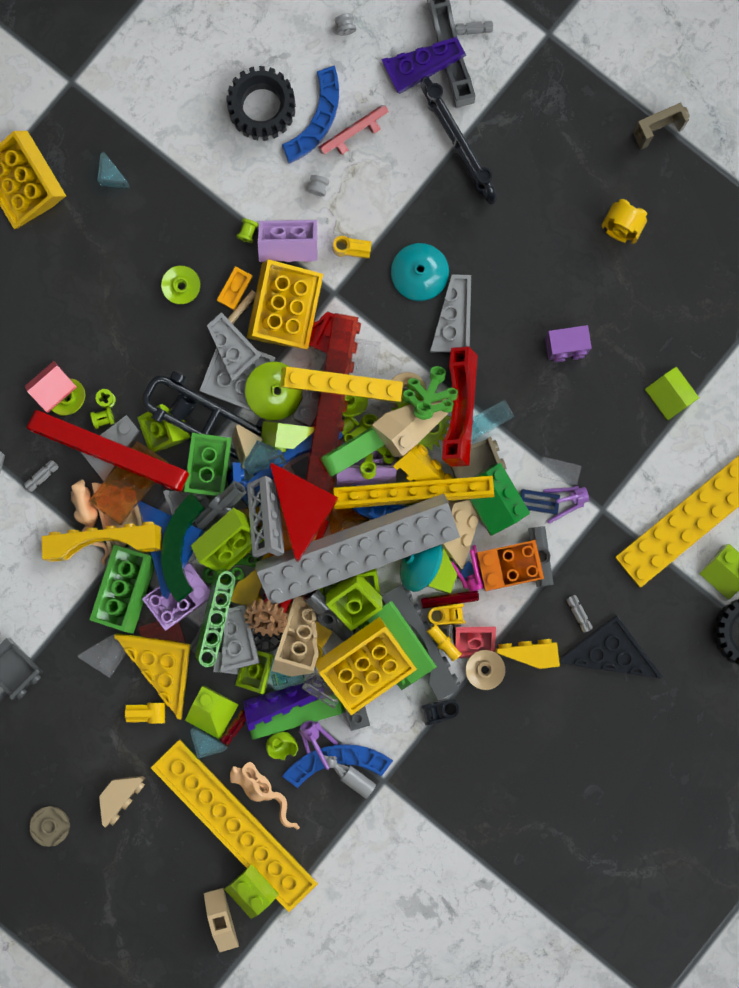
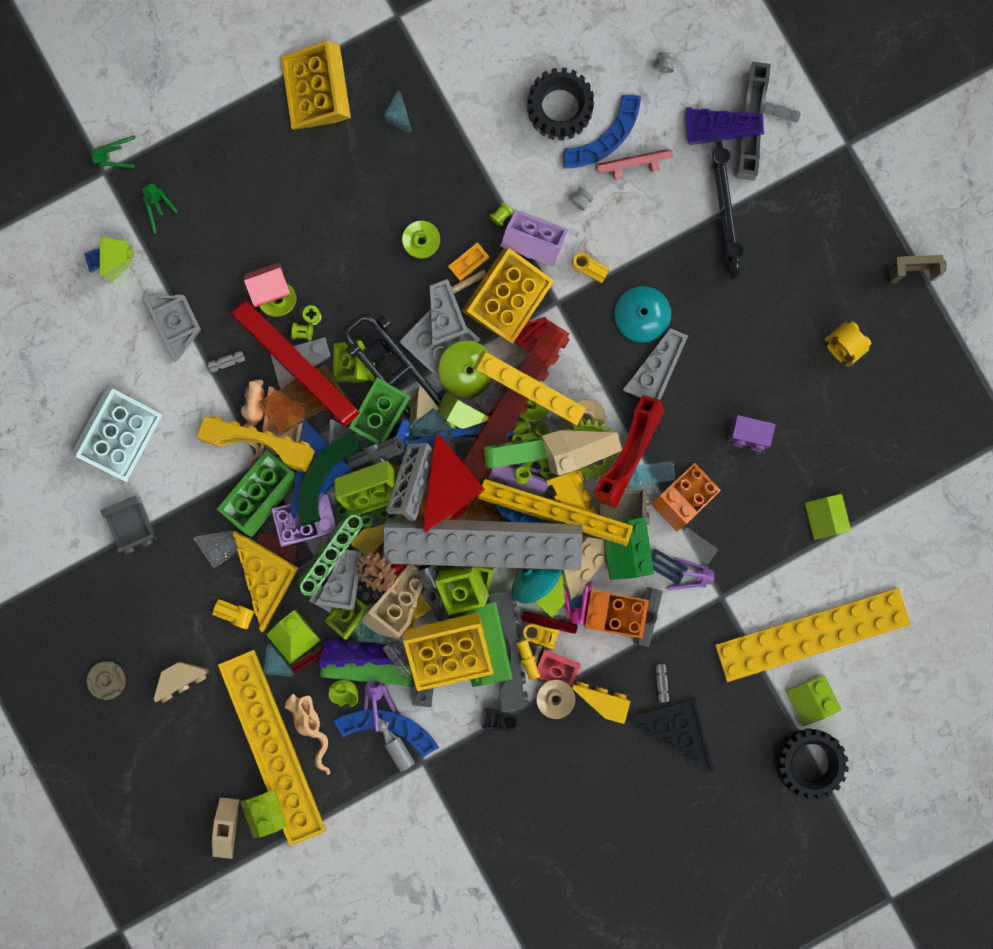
camera: 20 degrees right, 0 degrees up
bright green plant [403,366,458,420] -> none
none -> orange slope [651,463,721,532]

